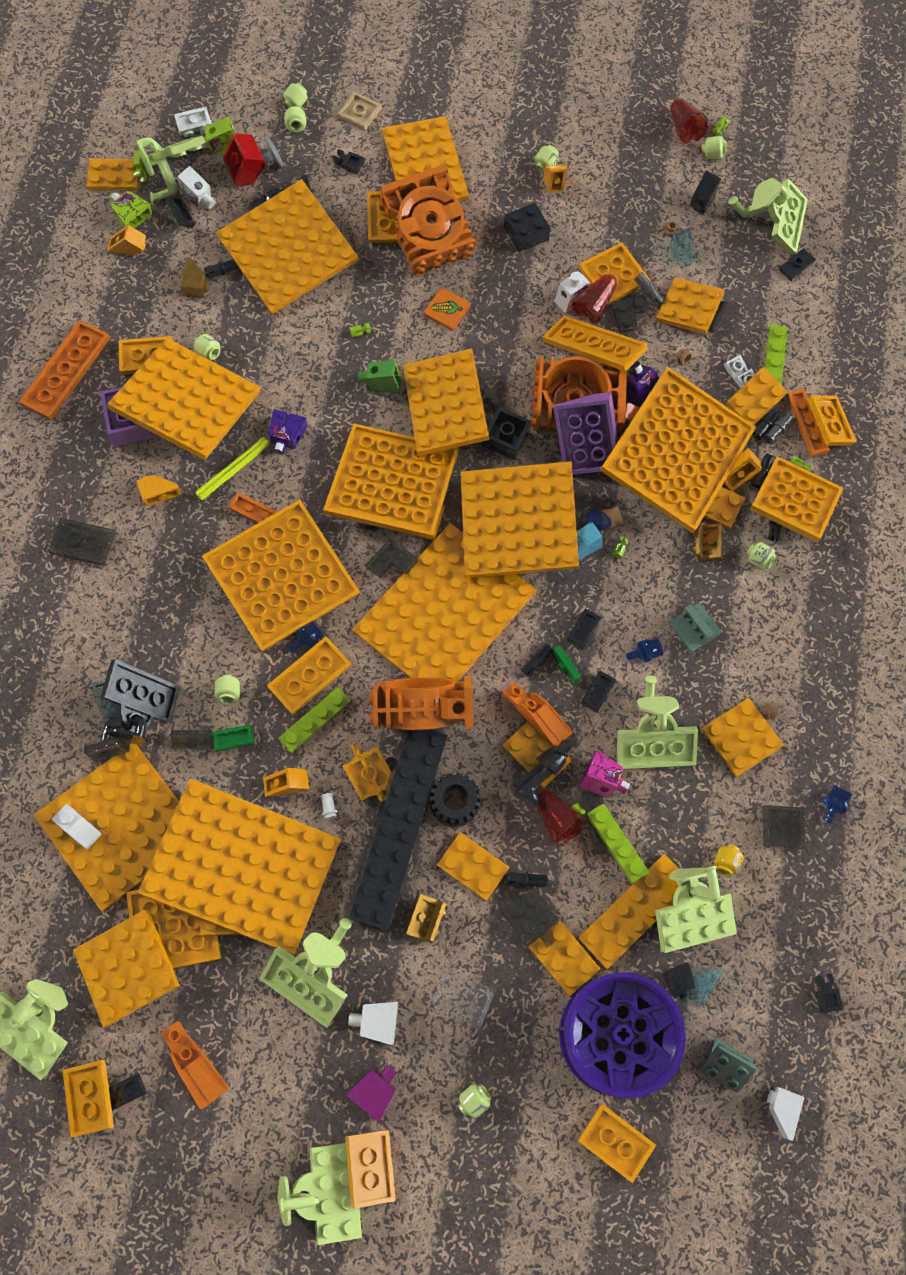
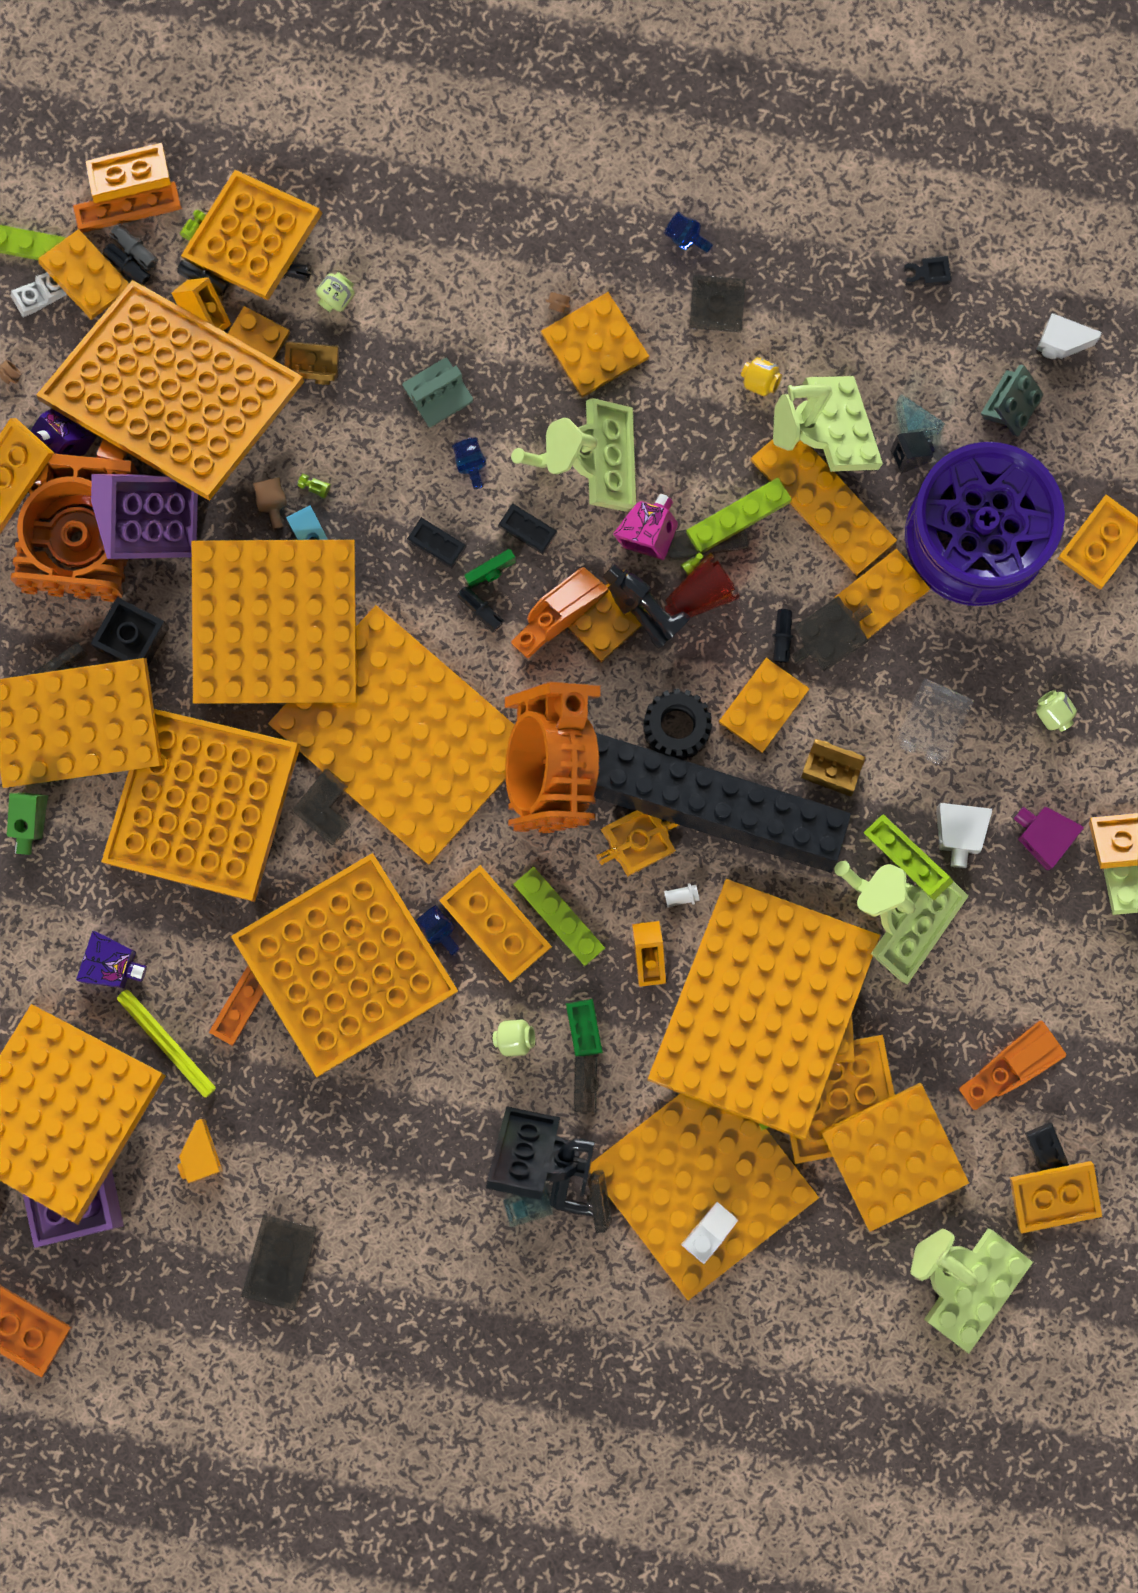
camera: 85 degrees left, 10 degrees up
clear blue piece [585,509,611,531] -> none
none -> lime plate [863,814,953,901]

